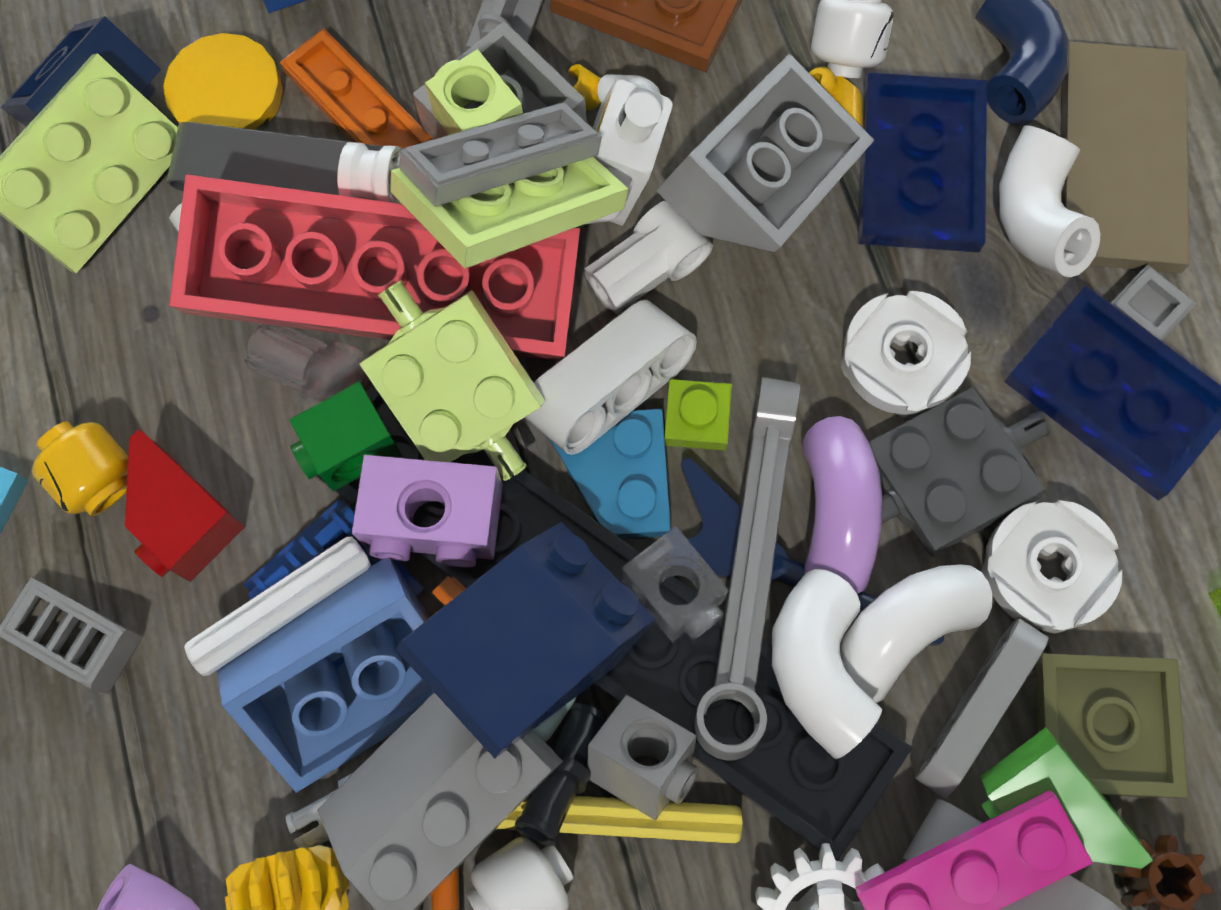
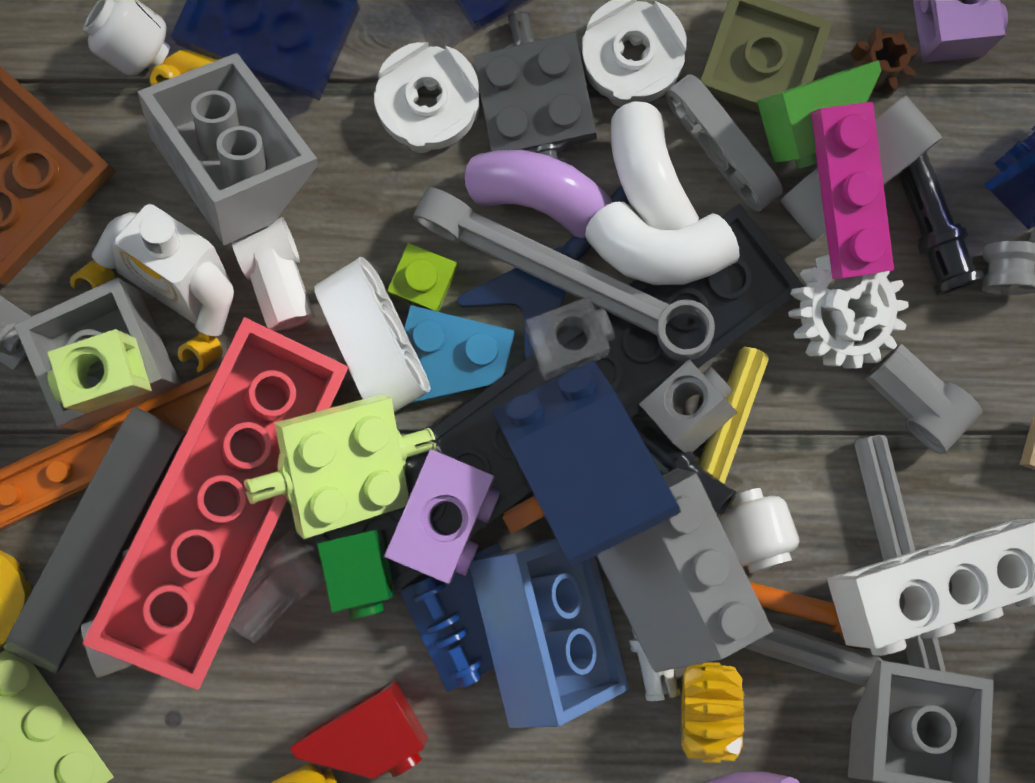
camera: 75 degrees left, 10 degrees up
white axle [184,536,371,676] -> none
white wheel [337,142,402,204] -> none
yellowish green plate [390,157,629,269] -> none
light grey tile [400,102,601,207] -> none

